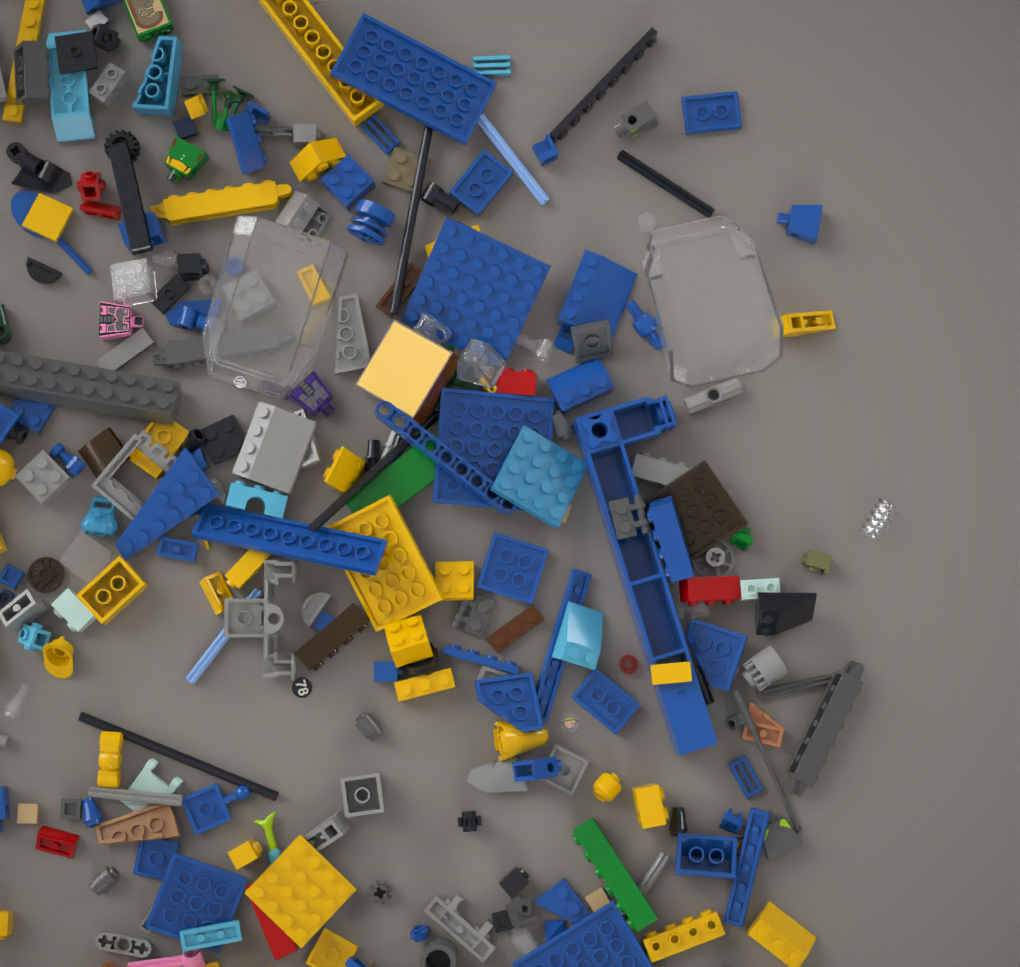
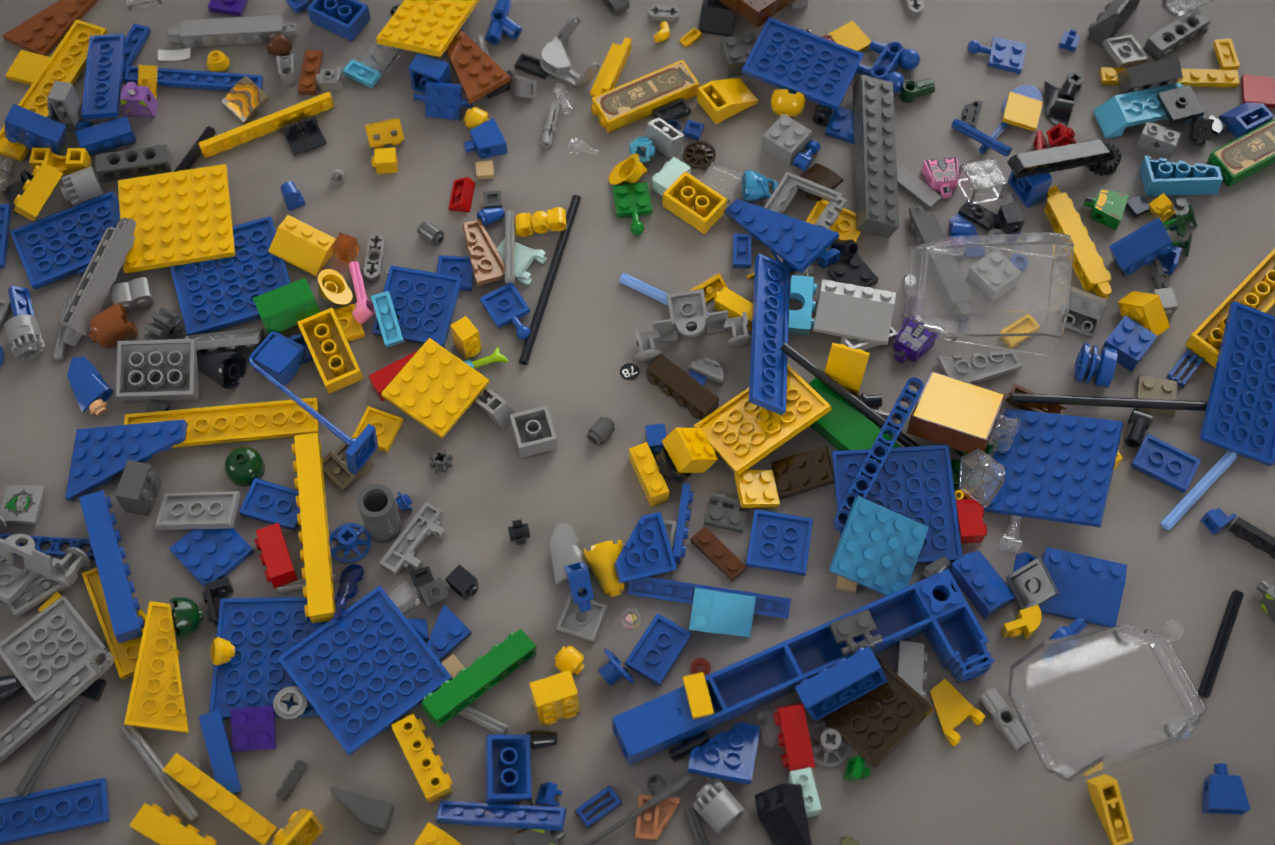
camera: 80 degrees right, 20 degrees down
none -> blue wheel [598,648,635,686]
none -> green plate [612,182,652,235]
none -> dark brown plate [771,445,835,500]
none -> yellow flag [930,678,985,747]
none -> blue axle [951,119,1012,156]
none -> yellow brick [1000,605,1042,639]

